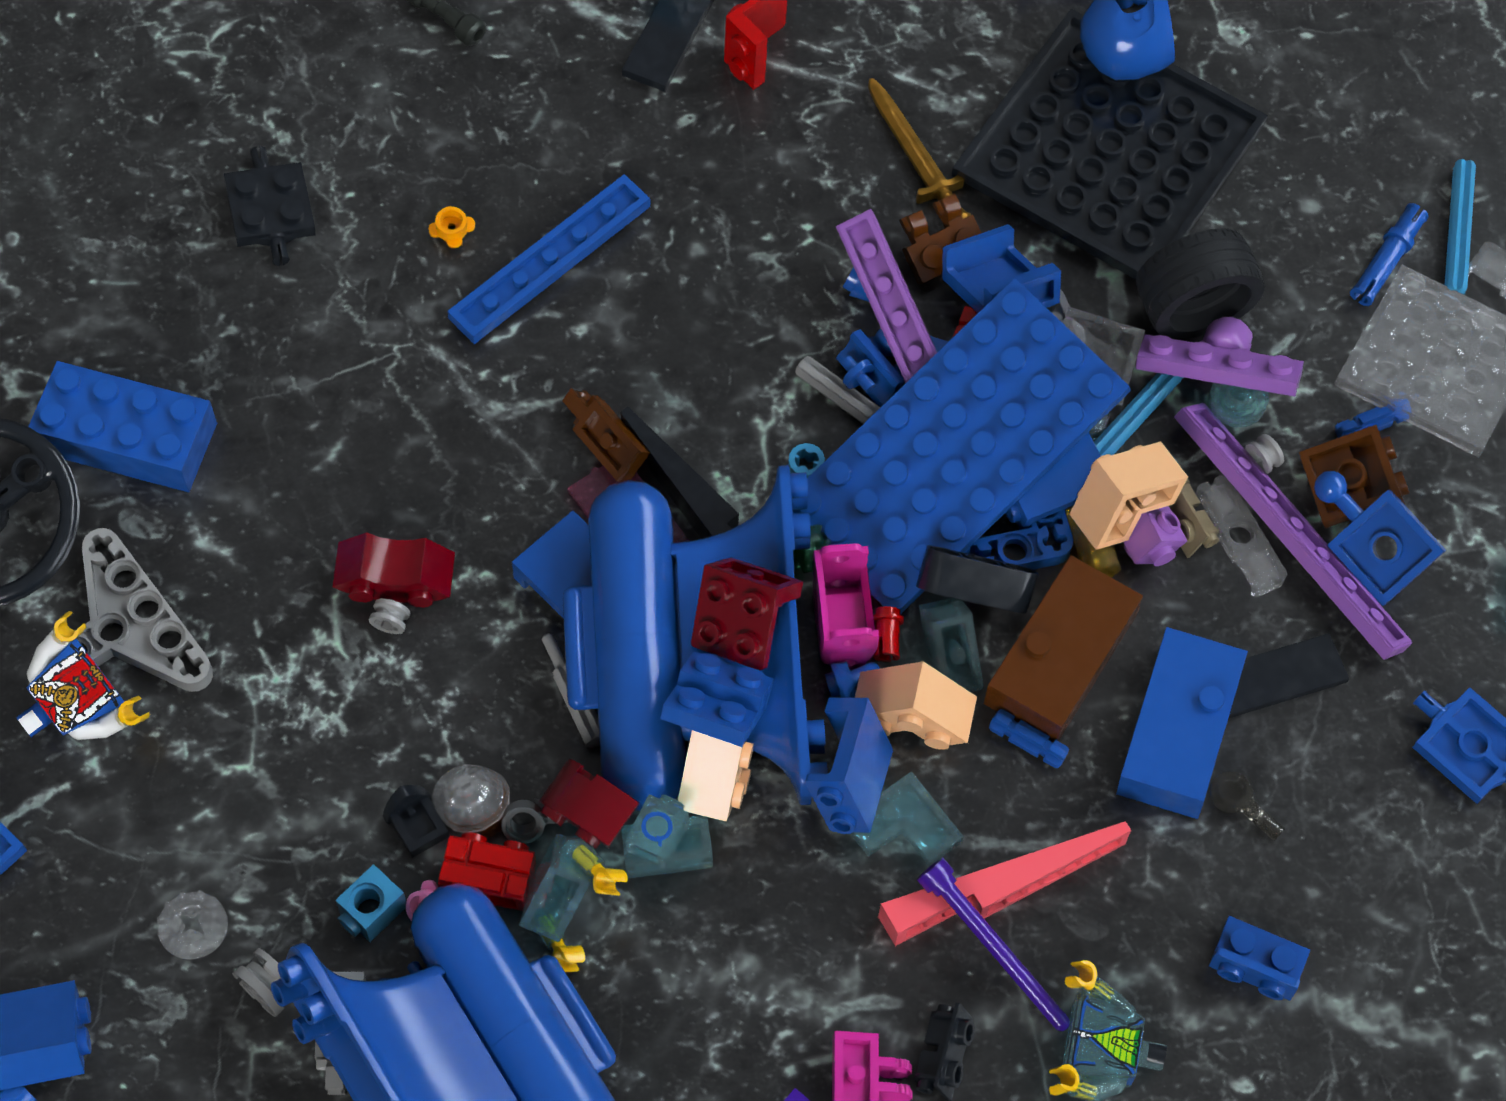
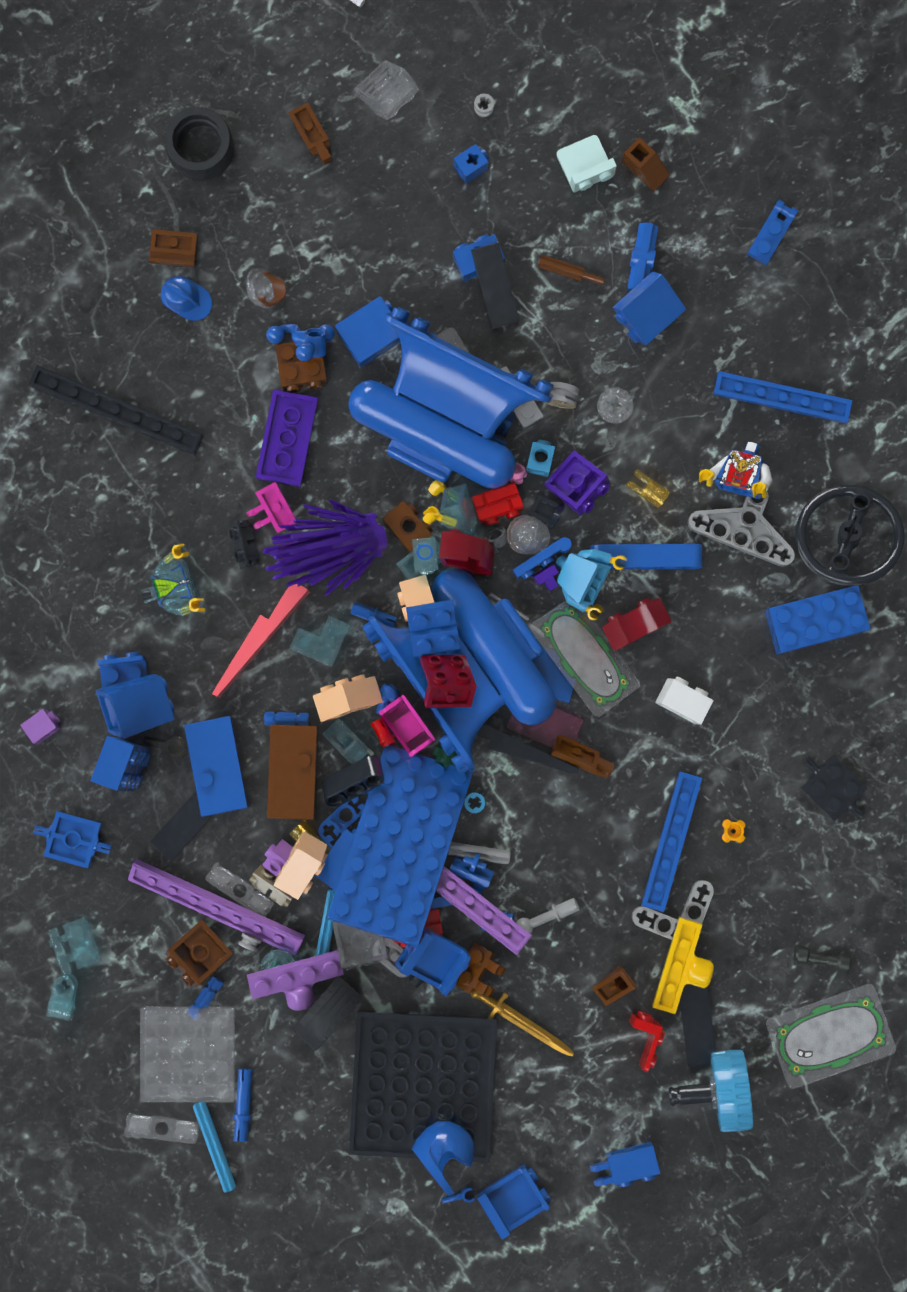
camera: 155 degrees right, 20 degrees up
light grey bush [368,598,411,634] -> none
blue panel [805,698,893,834] -> none
dark purple piece [916,857,1070,1031] -> none
blue plate [1314,471,1447,606] -> none
none -> medium lavender brick [20,709,61,745]
none -> blue brick [90,736,151,792]
none -> blue slope [96,674,175,739]
none -> dark purple plant [263,499,387,596]
none -> blue axle [351,602,397,627]
none -> reddish brown brick [382,501,433,556]
none -> blue plate [512,537,571,580]
none -> light grey pin [516,898,580,934]
none -> clear sticker [530,600,640,717]
none -> dark purple tile [532,564,559,591]
none -> dark purple plate [544,451,611,516]
none -> dark azure torso [556,549,627,620]
none -> blue beam [590,544,703,570]
none -> reddish brown slope [592,965,637,1006]
none -> clear yellow hinge [626,469,671,509]
none -> light grey beam [632,880,714,940]
none -> yellow plate [652,917,714,1014]
none -> white brick [655,677,714,725]

